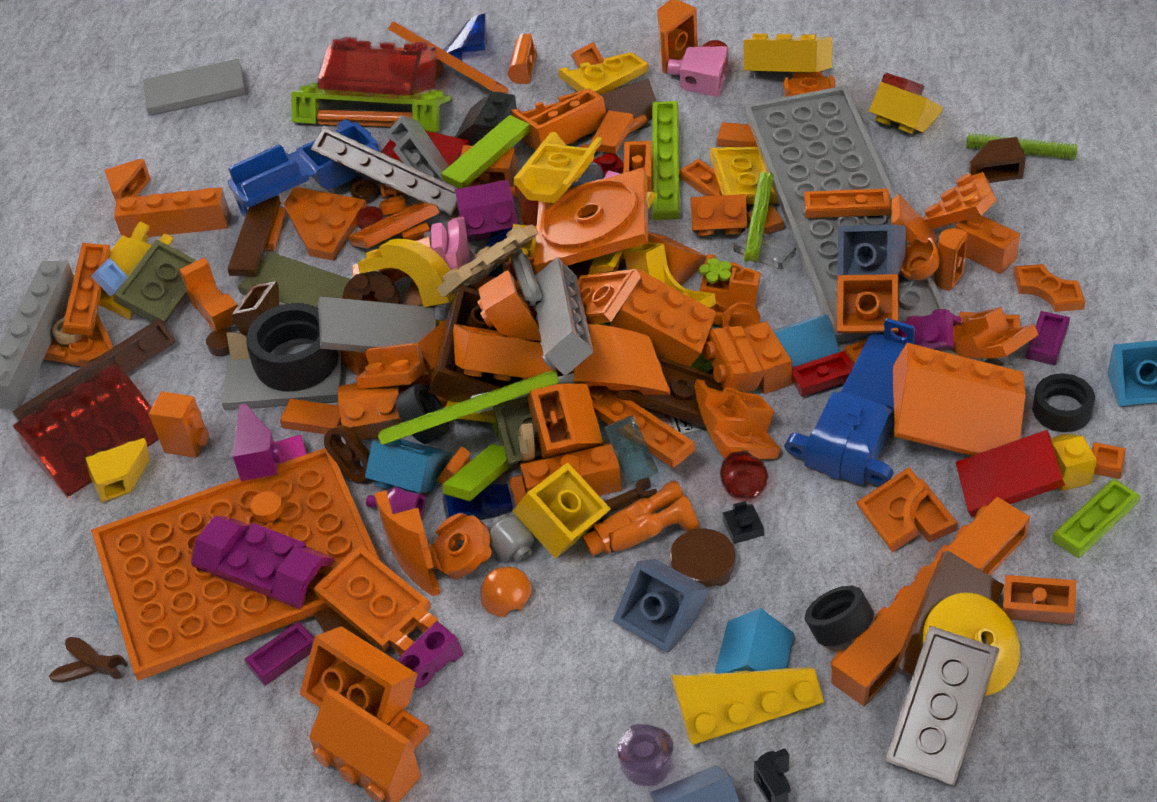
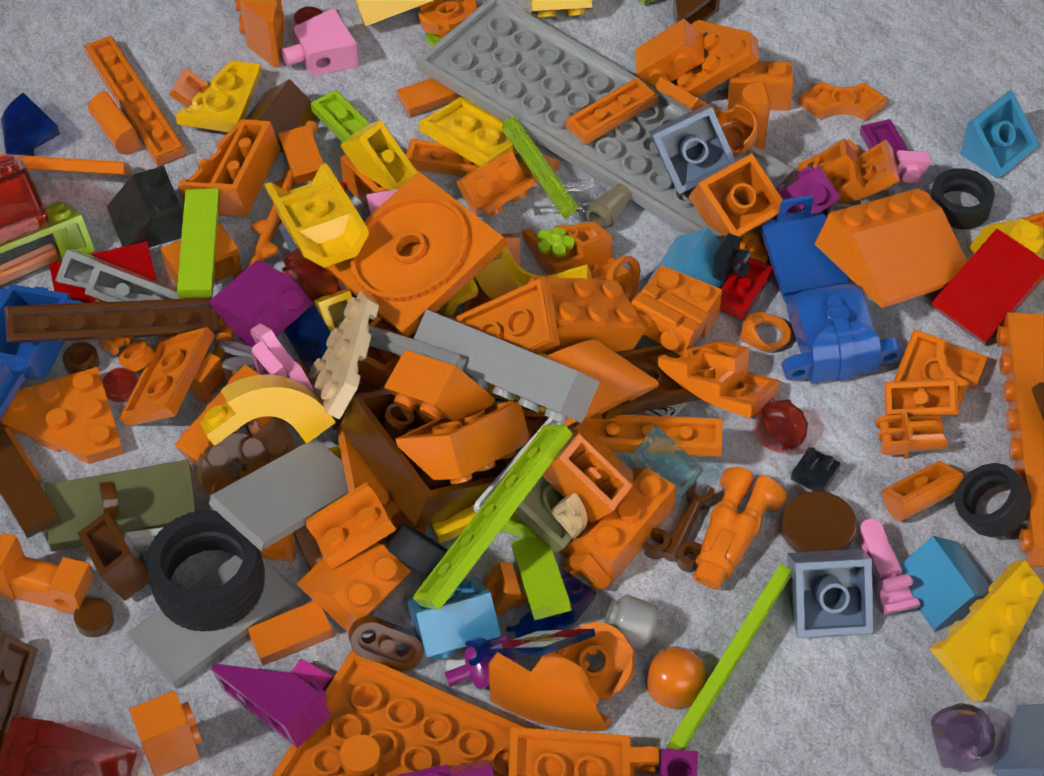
camera: 45 degrees left, 5 degrees up
tan tile [227,332,250,360] -> none
yellow slope [512,462,611,559] -> none
none -> orange tile [84,35,186,167]
none -> reddish brown tile [99,481,120,518]
none -> yellow slope [340,120,417,190]
none -> clear blue flag [465,623,595,666]
none -> dark tan cone [586,184,632,230]
none -> orange brick [636,19,704,88]
none -> lime tile [666,563,792,750]
none -> black tile [712,233,752,282]
none -> orange piece [740,312,791,352]
none -> bright pink piece [858,519,921,615]
none -> orange arm [875,409,948,459]
none -> orange brick [881,461,963,521]
none -> orange brick [884,379,959,417]
none -> bright pink plate [895,150,931,184]

